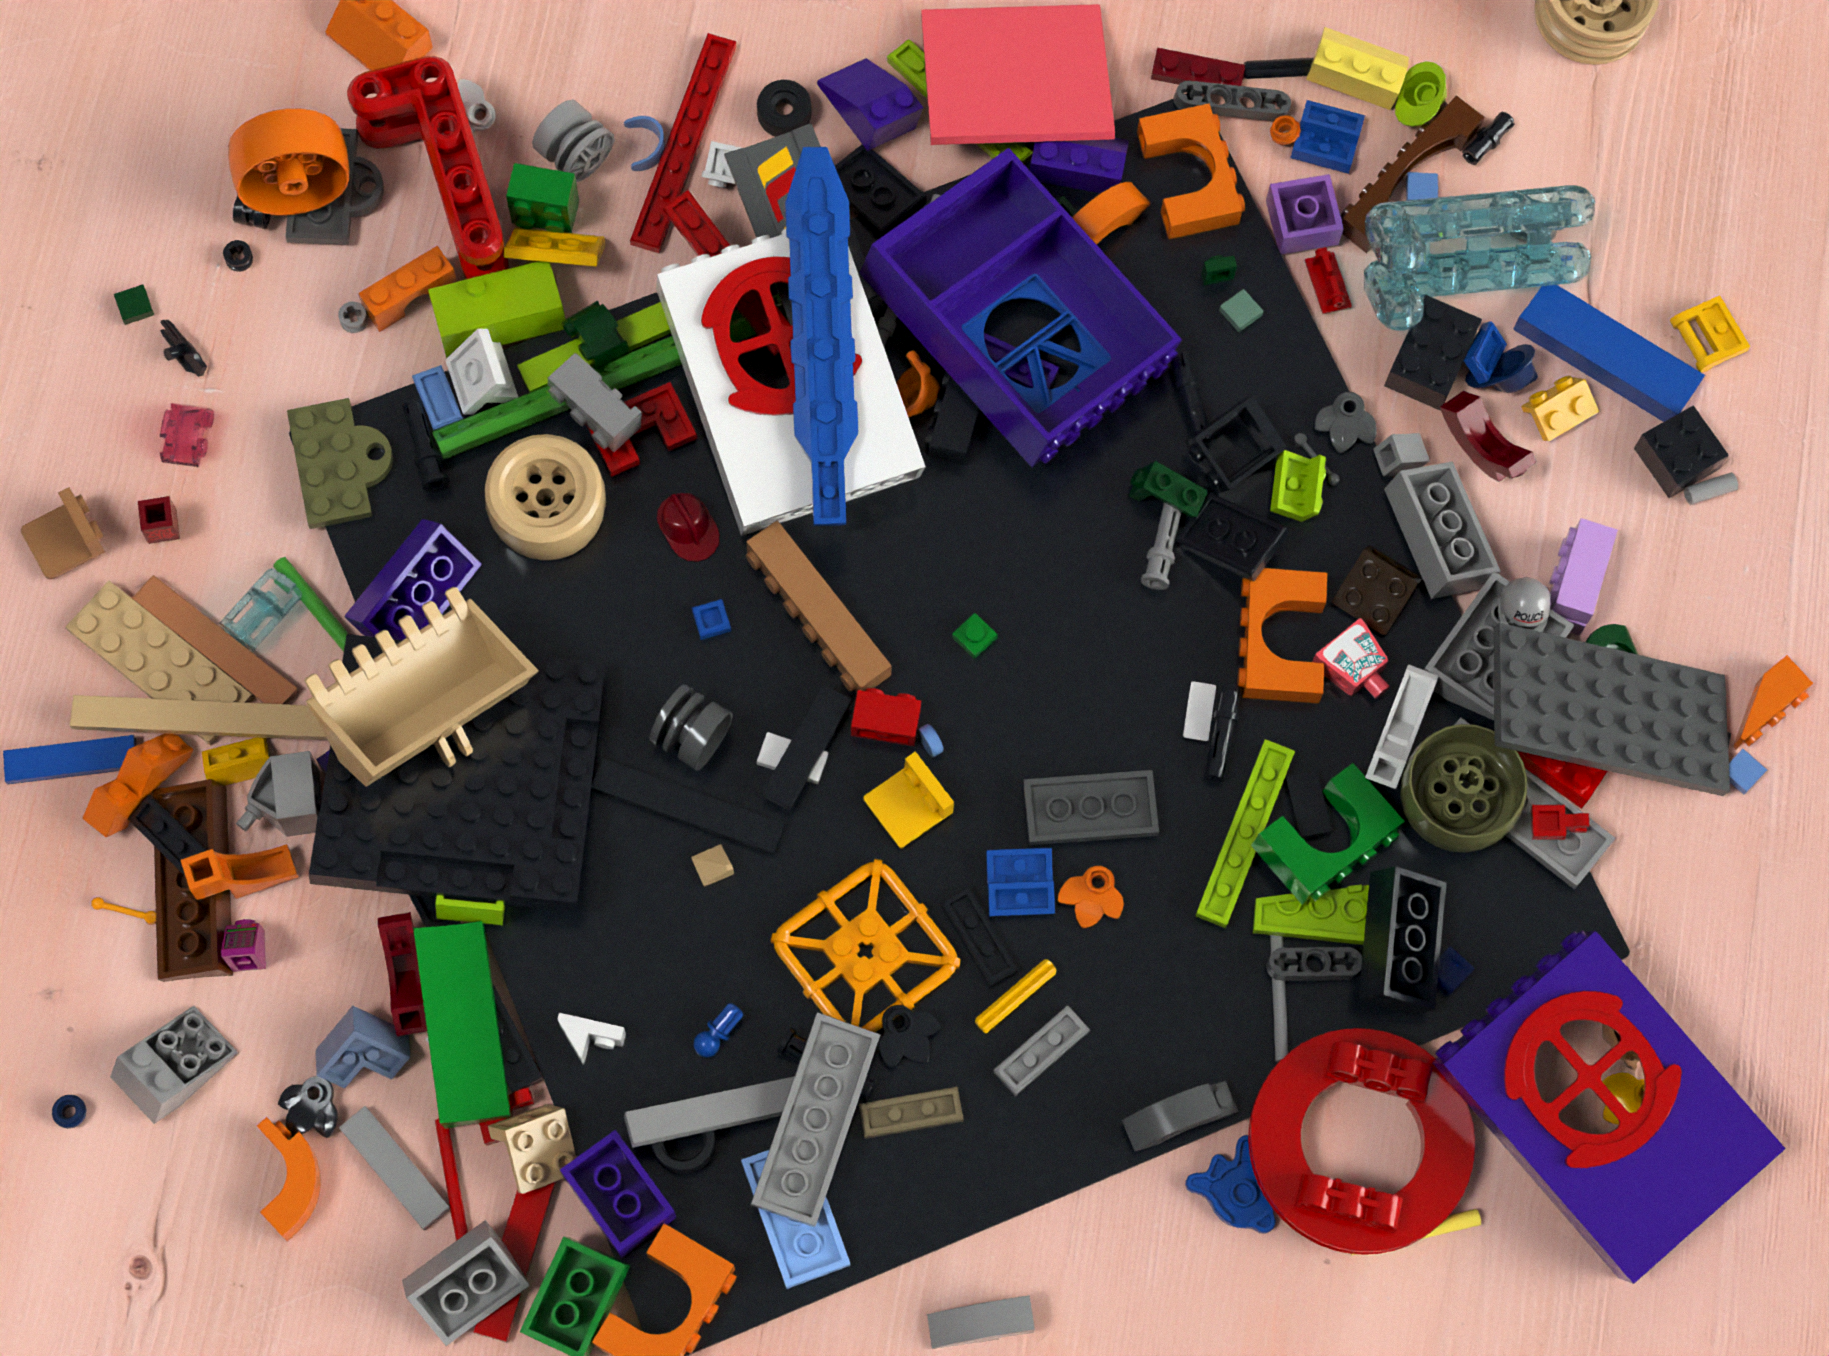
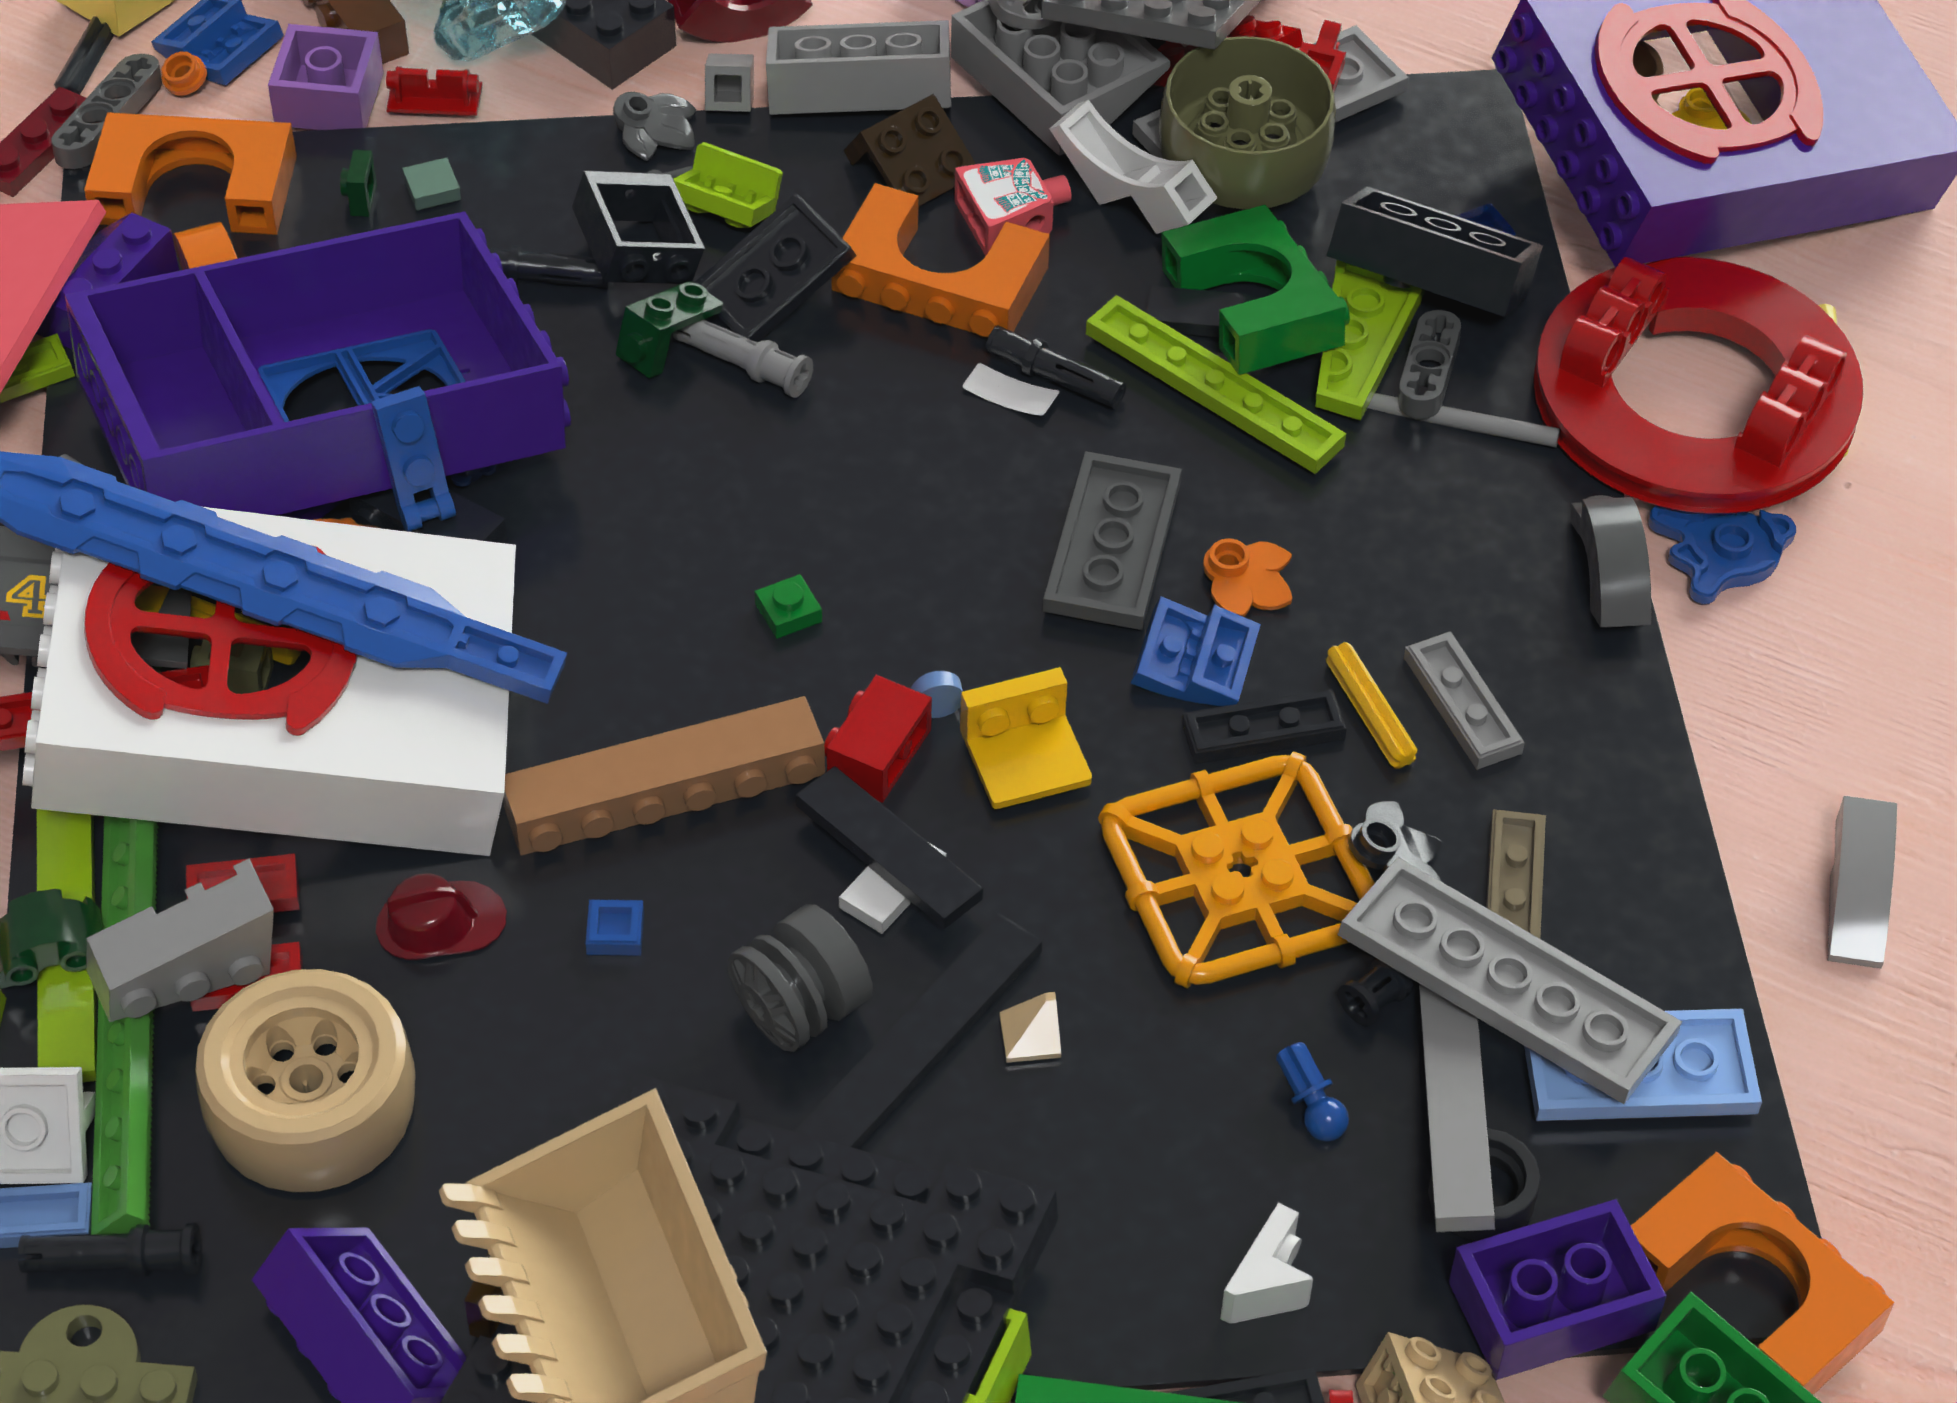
camera: 70 degrees left, 20 degrees down
none -> blue plate [371,386,456,532]

